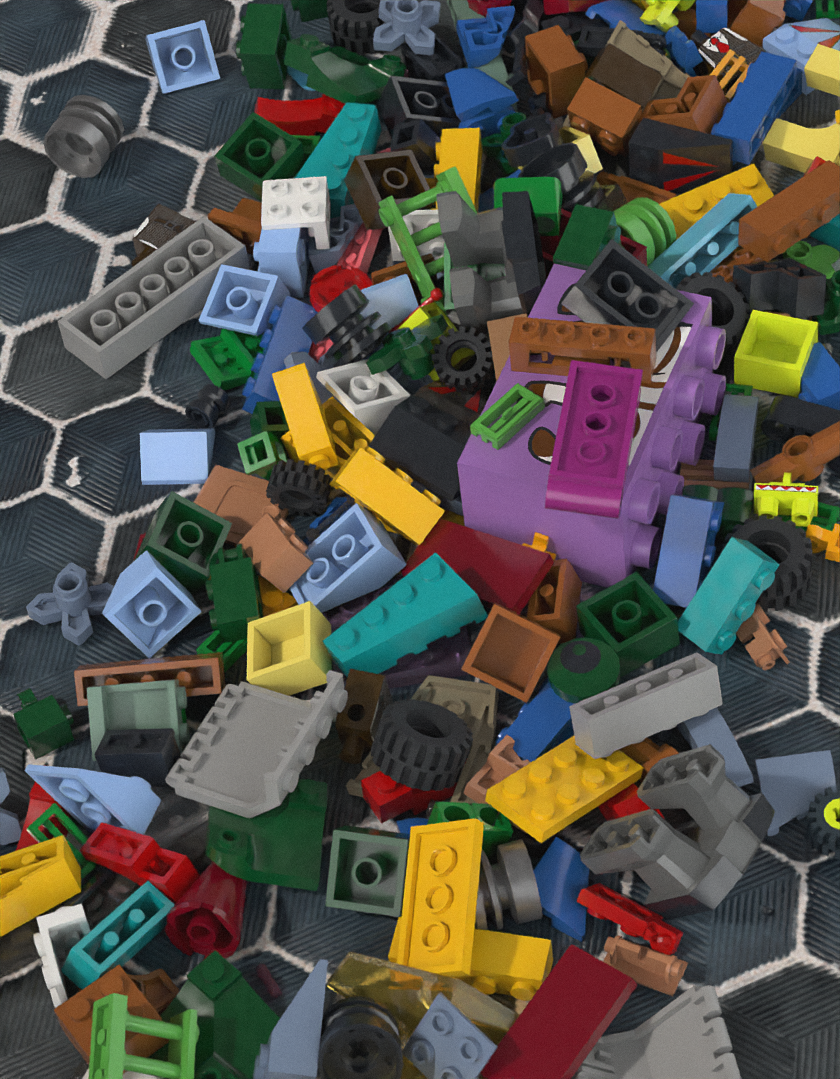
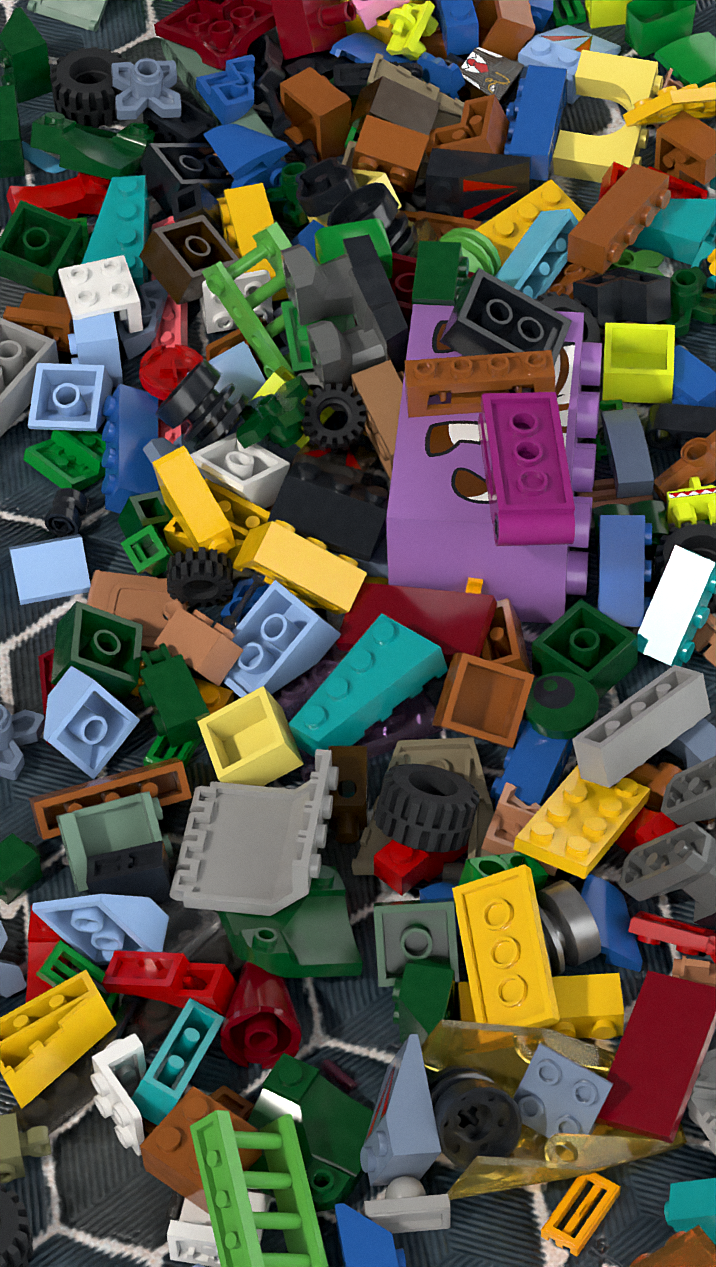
camera: 20 degrees left, 0 degrees up
red hinge [388,288,443,333] -> none
bright green tile [470,383,545,450] -> none
light orange tile [710,49,750,102] -> none
none -> dark green slope [392,963,455,1078]

